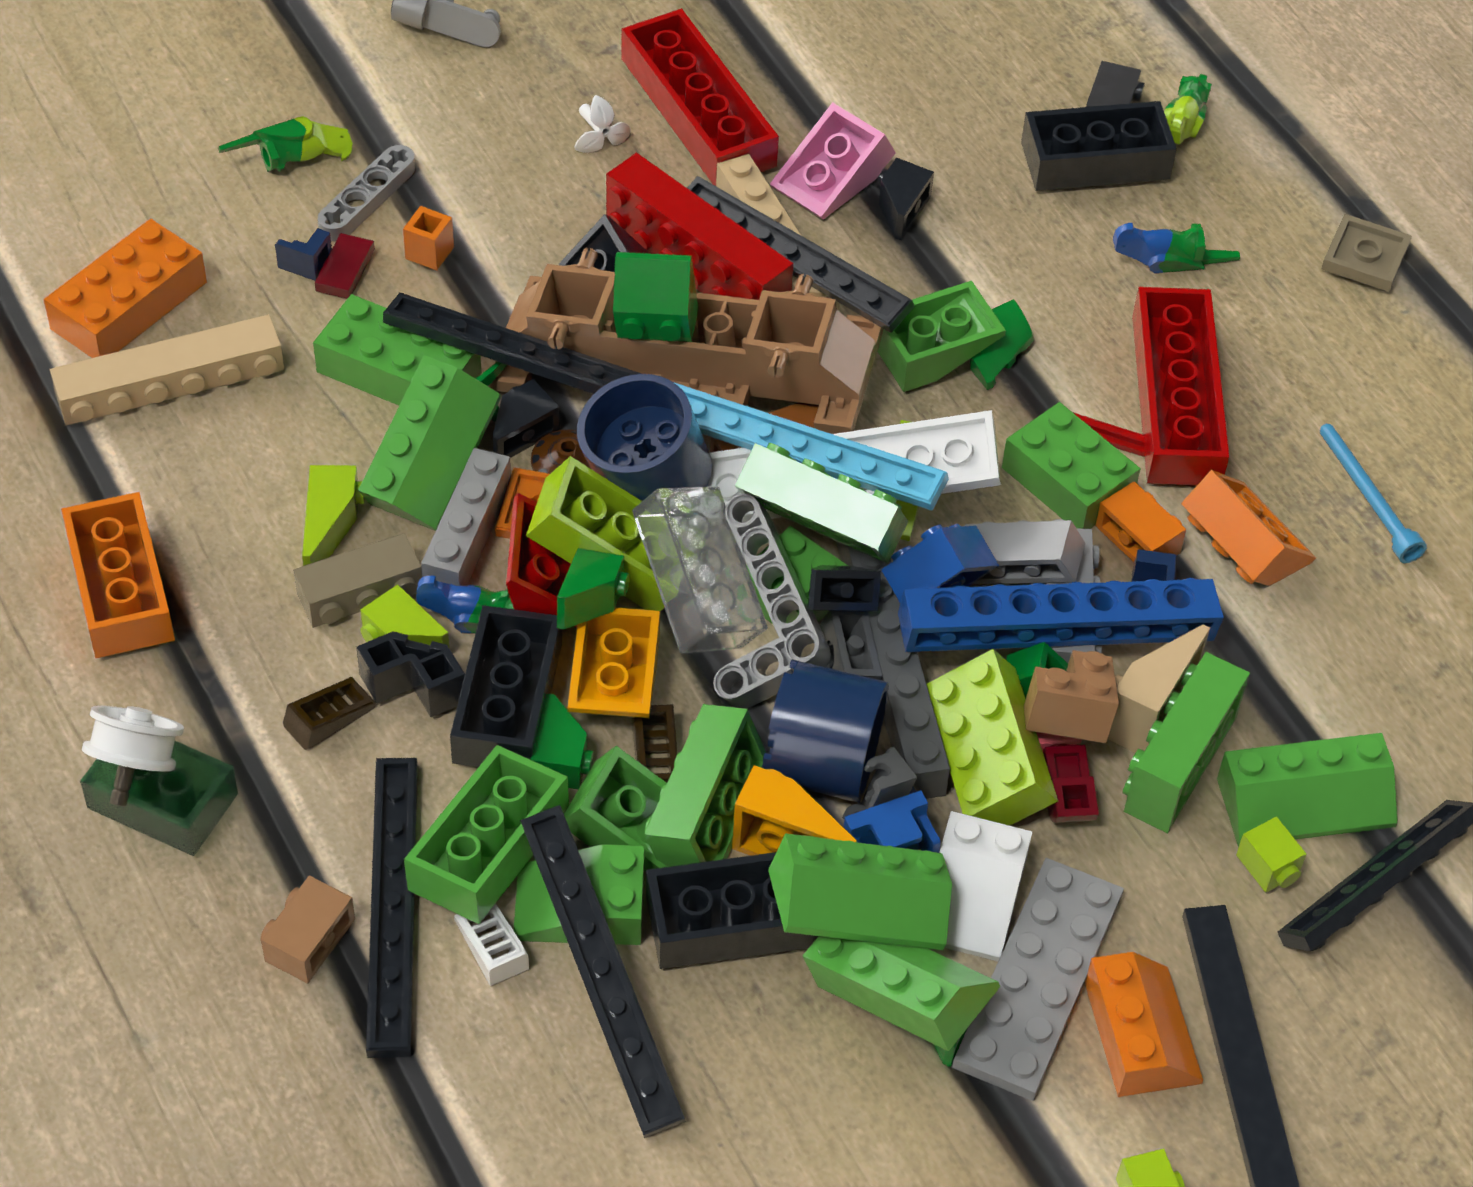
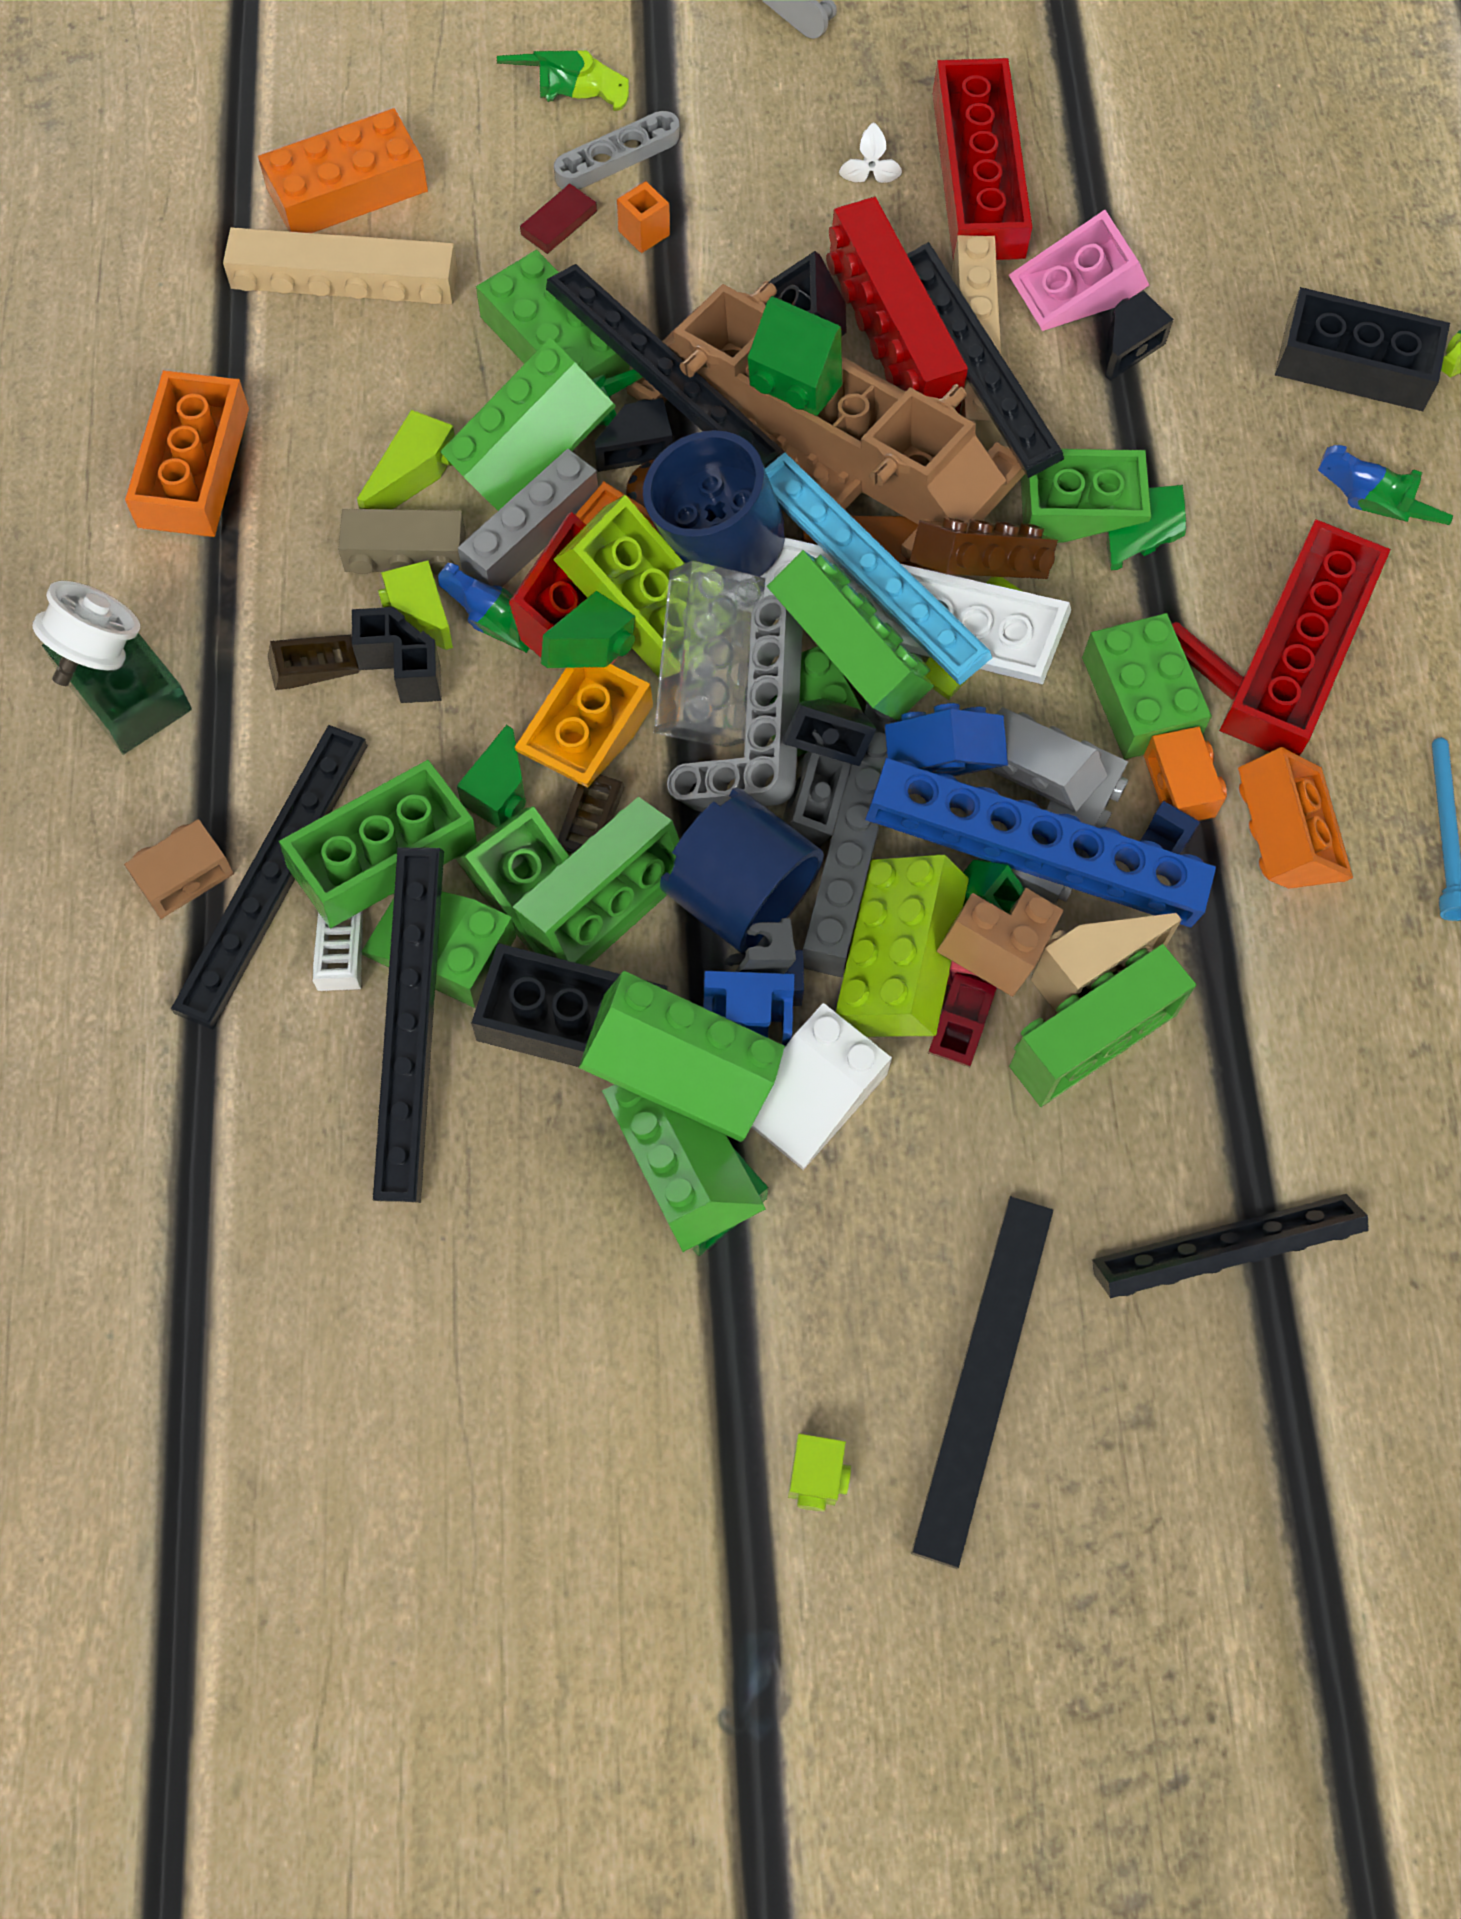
camera: 25 degrees right, 15 degrees up
dark blue panel [275,228,332,281] -> none
black brick [450,605,562,767] -> none
light orange slope [732,765,857,856] -> none
light grey plate [952,858,1124,1101] -> none
orange slope [1085,952,1203,1097] -> none
black brick [1086,61,1145,107] -> none
bright green slope [1217,733,1397,847] -> none
lime brick [1236,816,1307,893] -> none
none -> reddish brown brick [910,517,1058,579]

